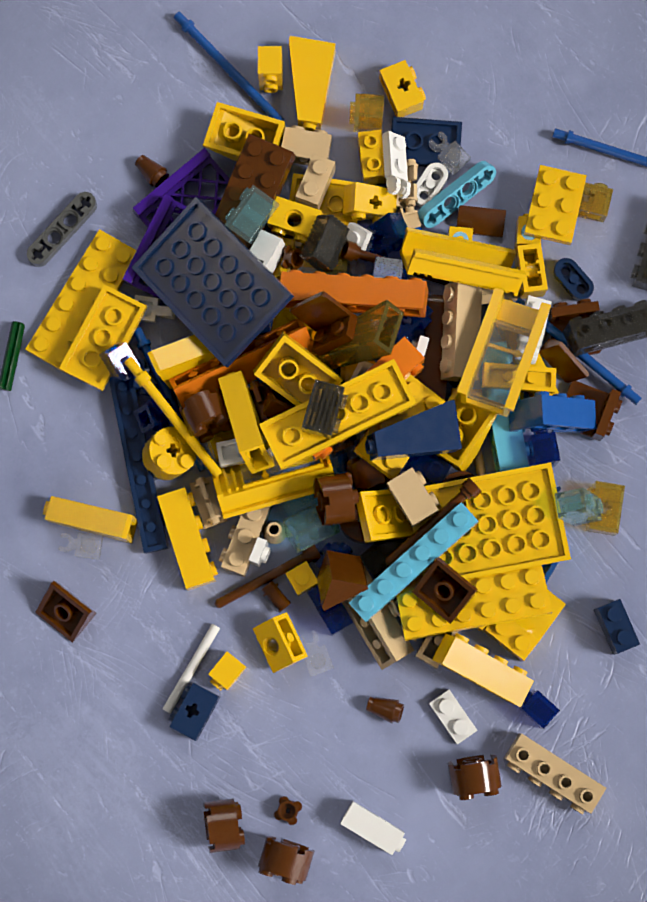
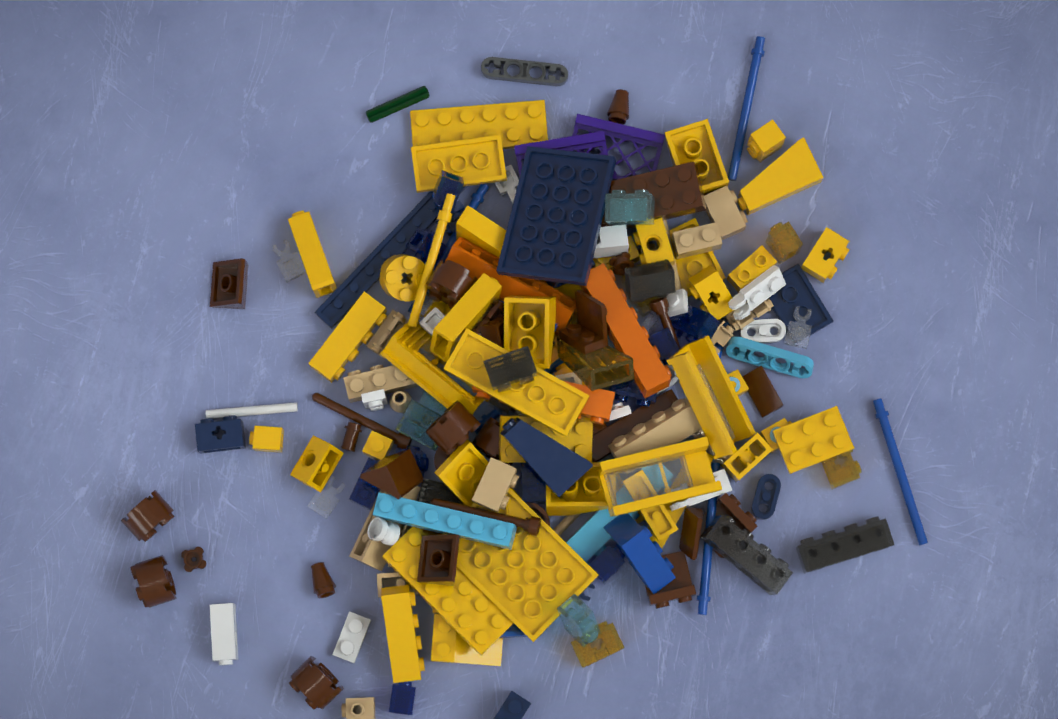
camera: 55 degrees right, 0 degrees up
none -> white wheel [367,517,400,546]

